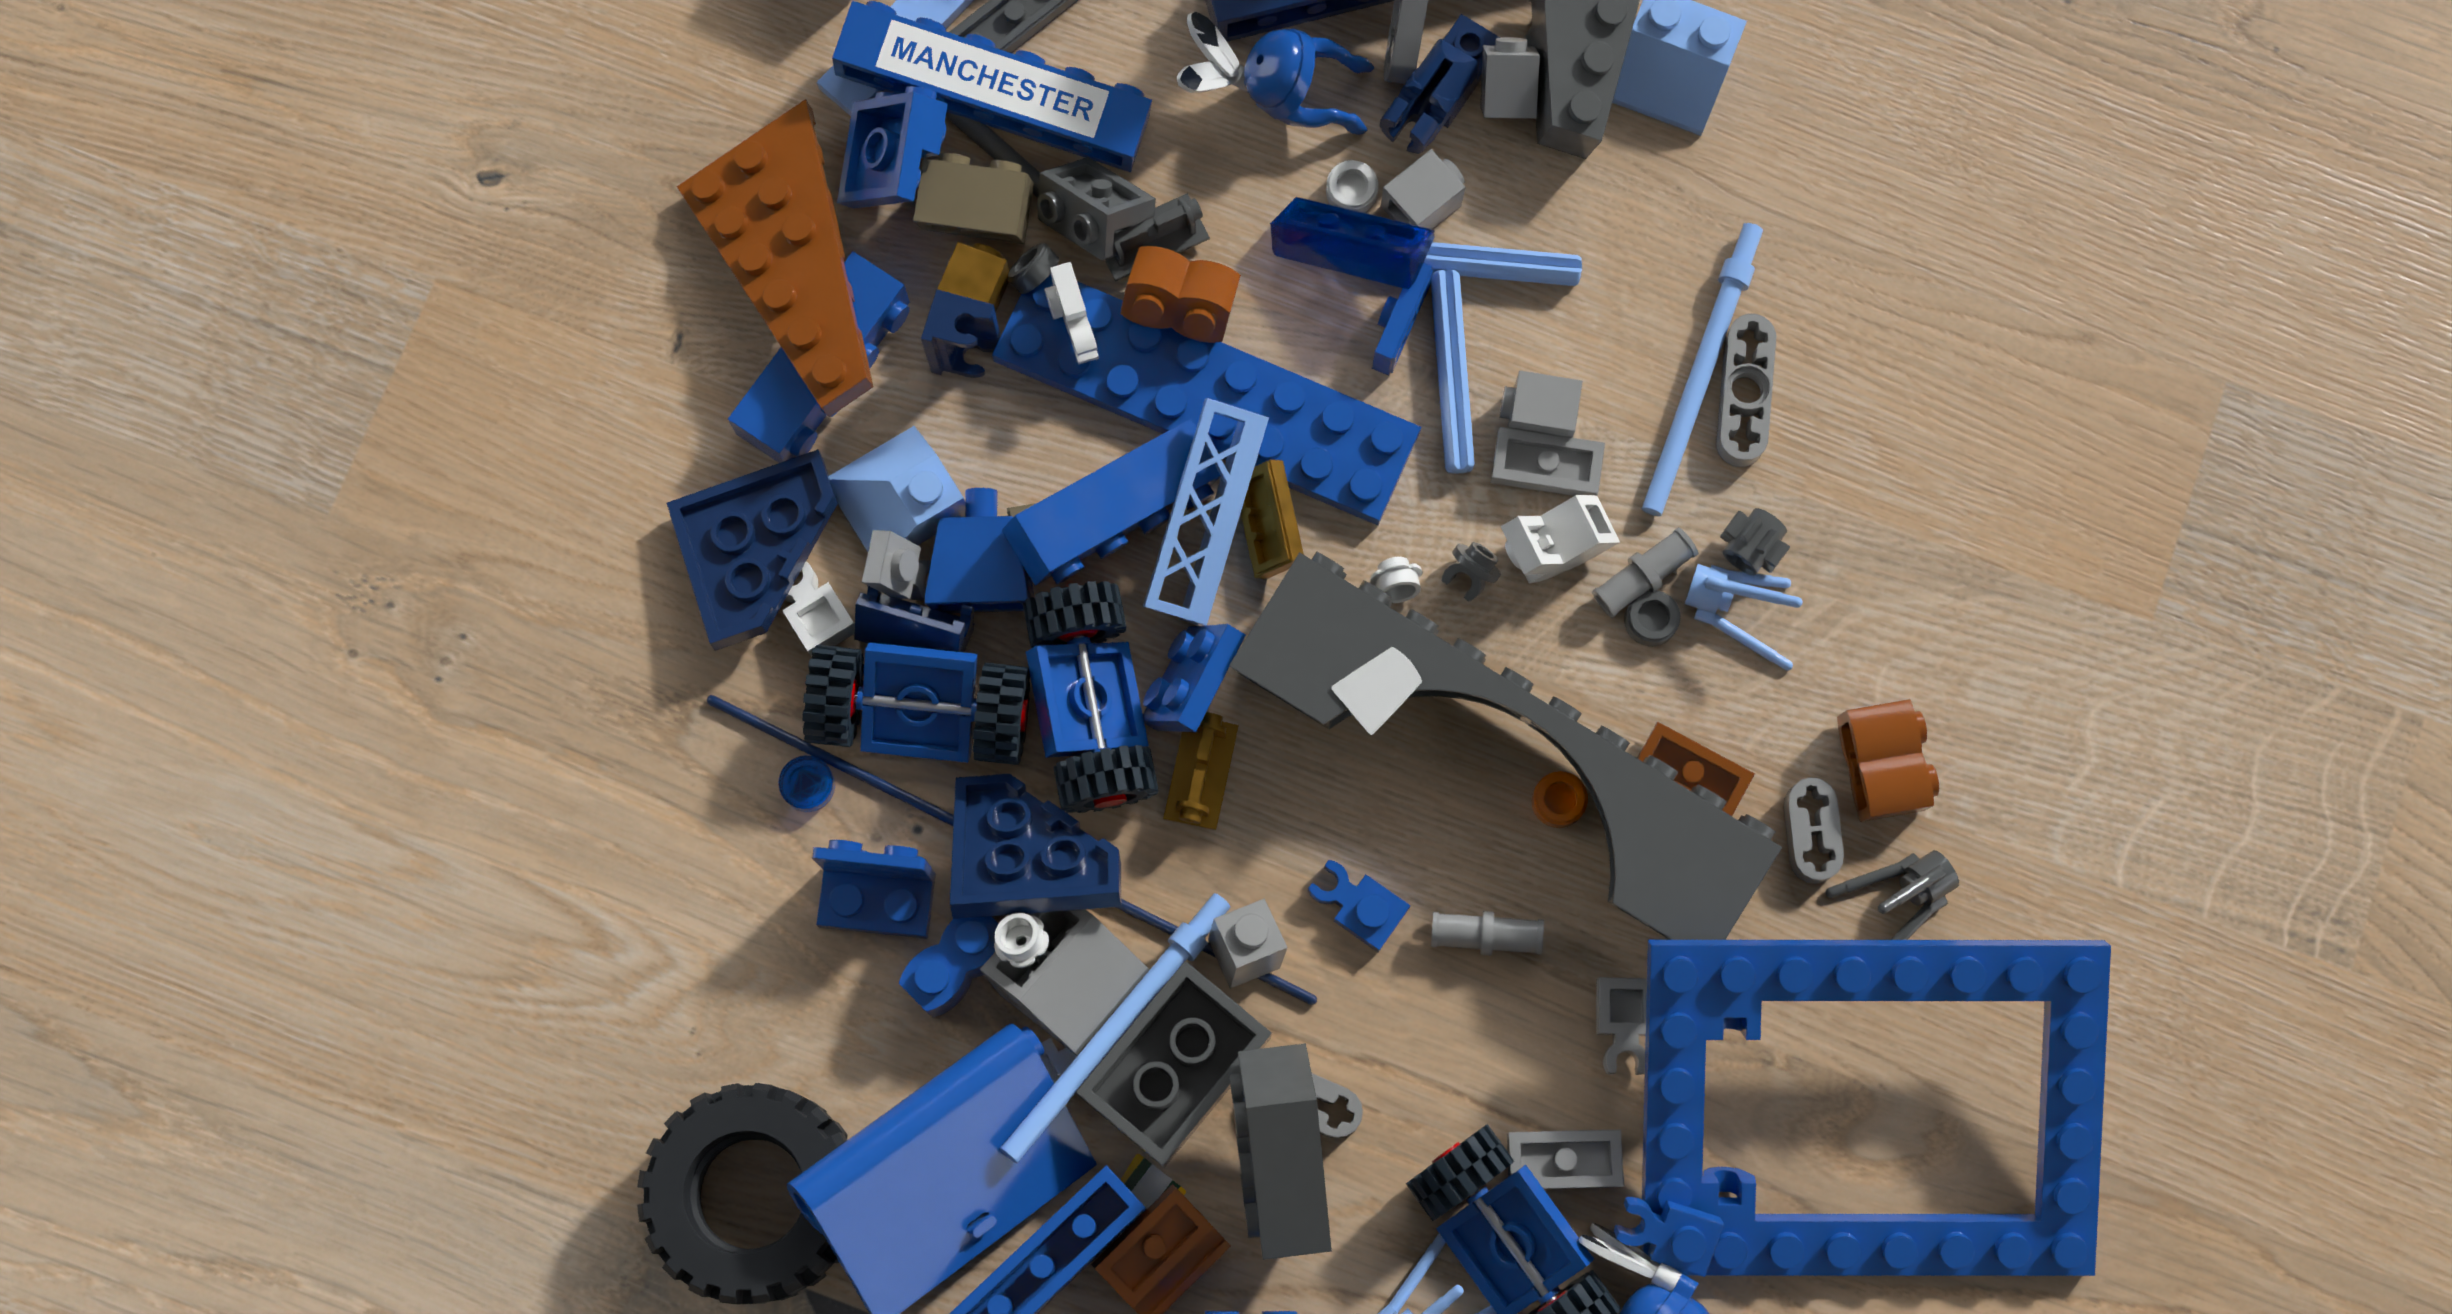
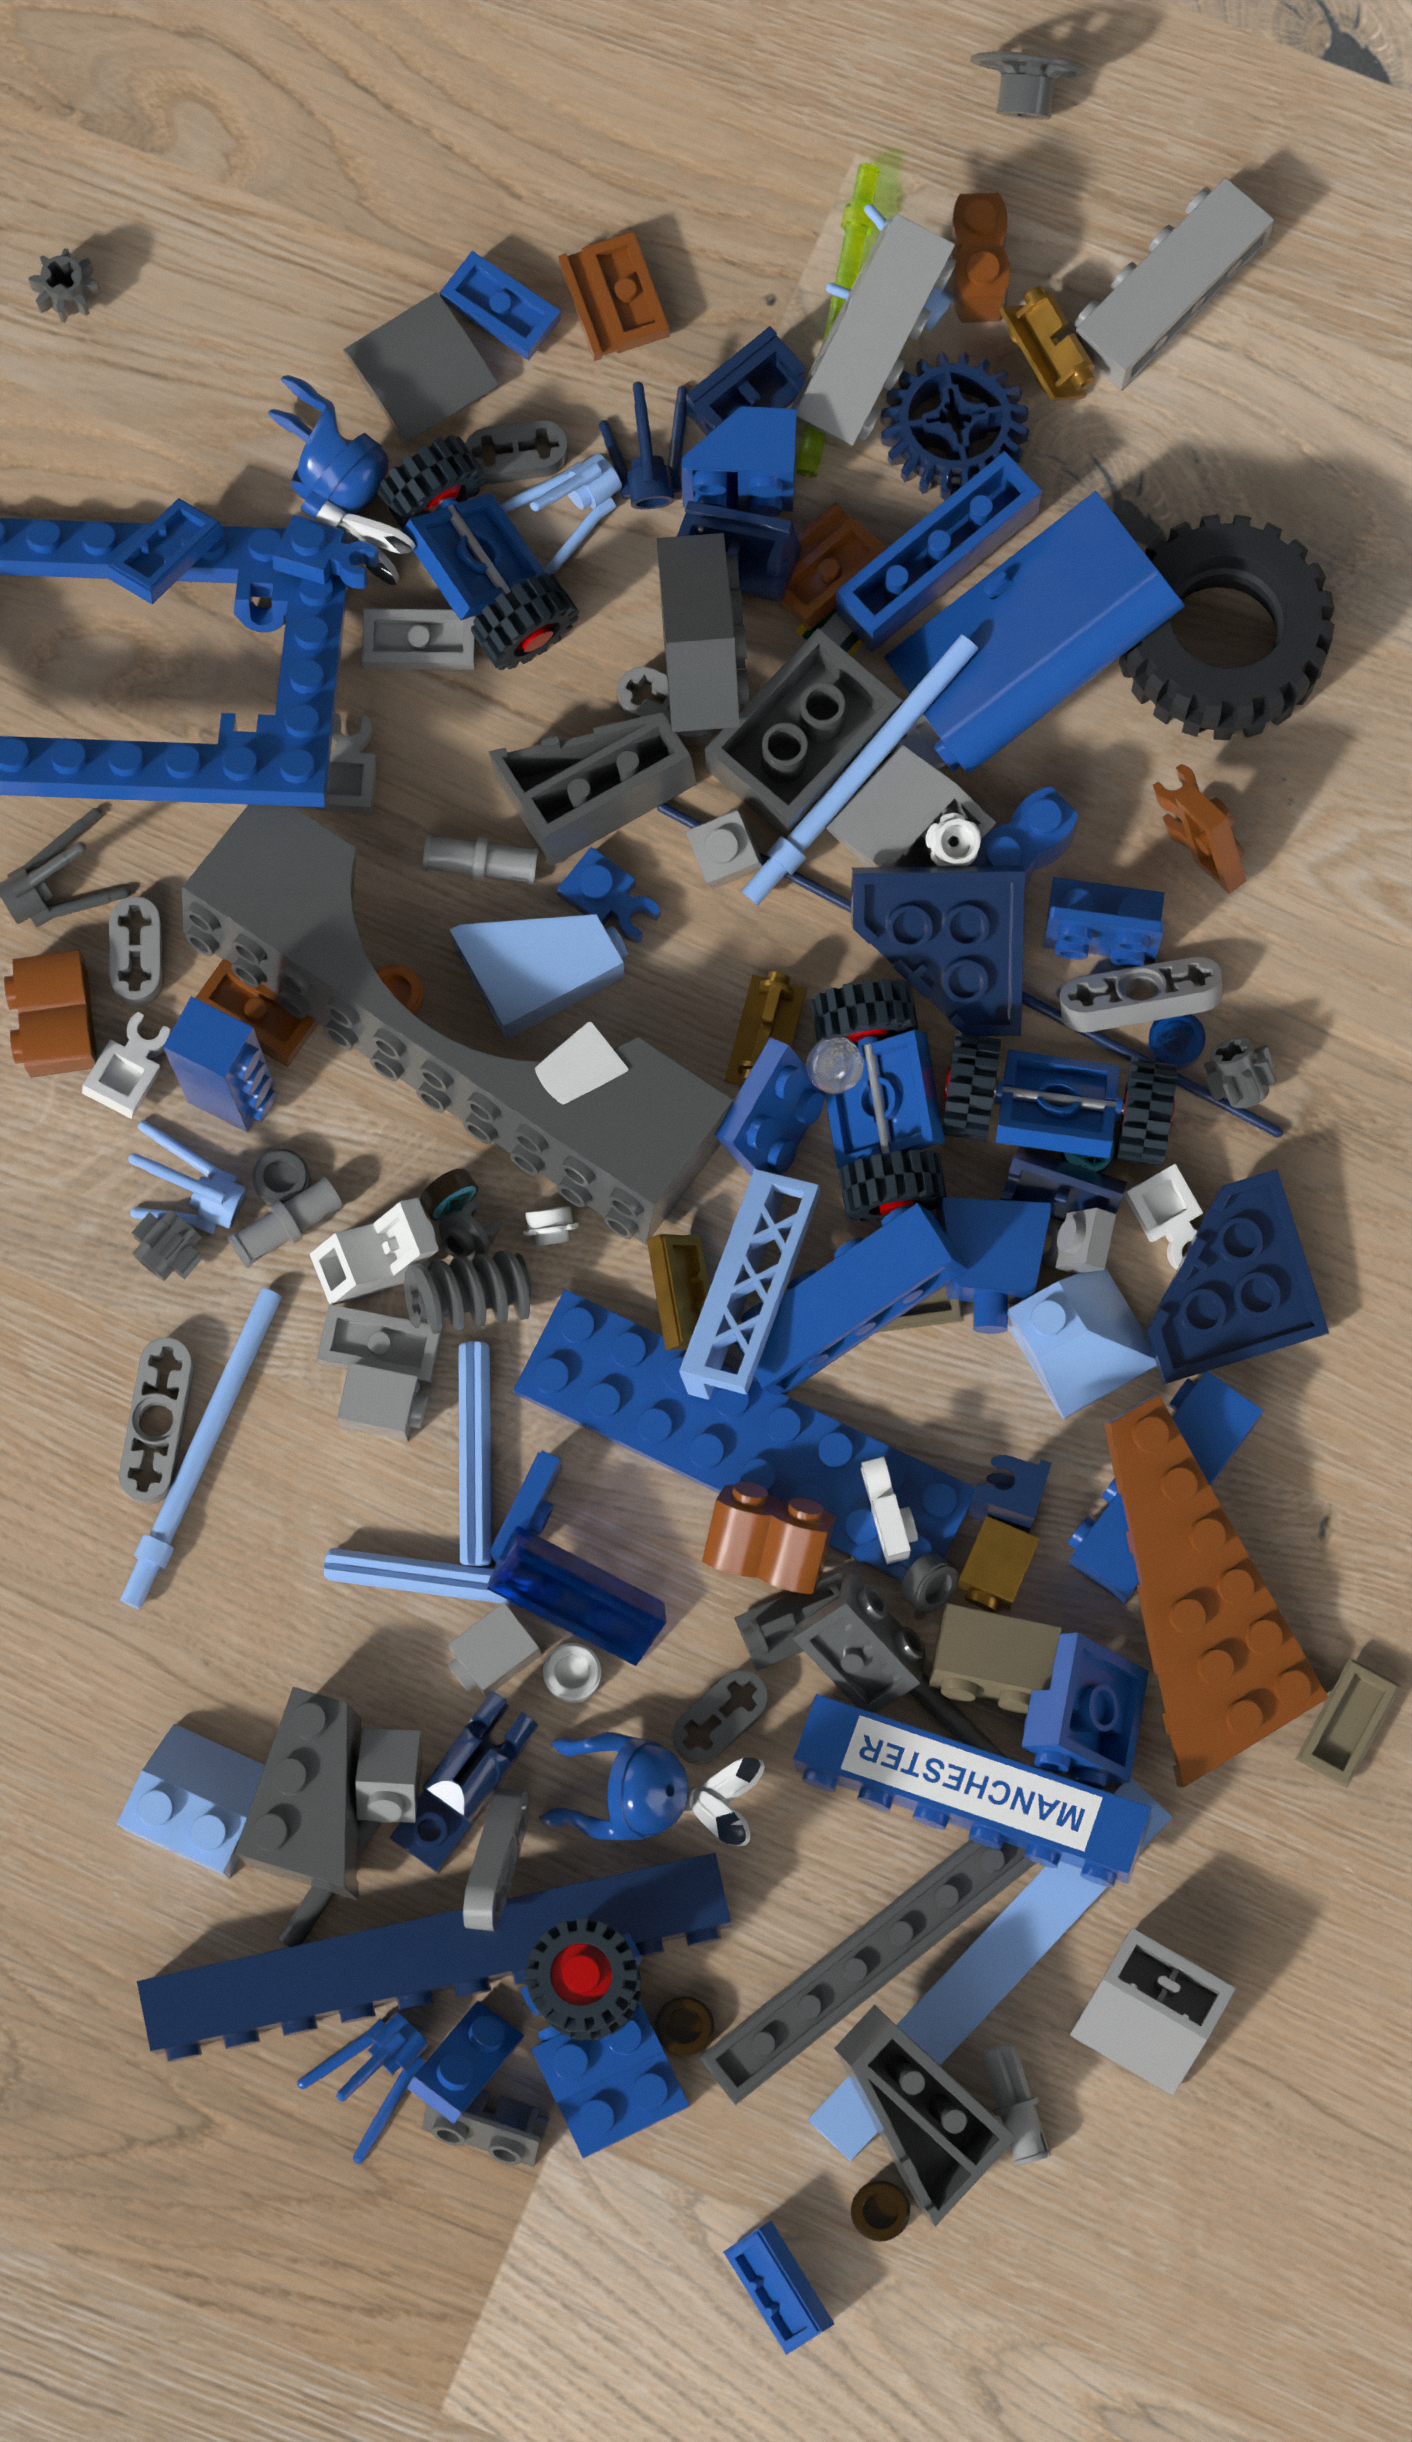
camera: 175 degrees left, 0 degrees up
none -> white plate [82,1012,170,1119]
none -> blue plate [107,498,223,605]
none -> blue brick [163,996,277,1133]
none -> dark grey piece [404,1250,531,1334]
none -> dark brown tile [420,1169,479,1221]
none -> light blue slope [450,914,629,1040]
none -> dark grey wedge [488,712,697,866]
none -> dark grey beam [672,1670,768,1765]
none -> dark blue hinge [676,501,802,602]
none -> clear plate [806,1037,864,1094]
none -> light grey beam [1060,957,1223,1032]
none -> dark orange plate [1153,764,1246,894]
none -> dark grey gear [1204,1037,1277,1108]
none -> dark tan tile [1295,1658,1401,1788]

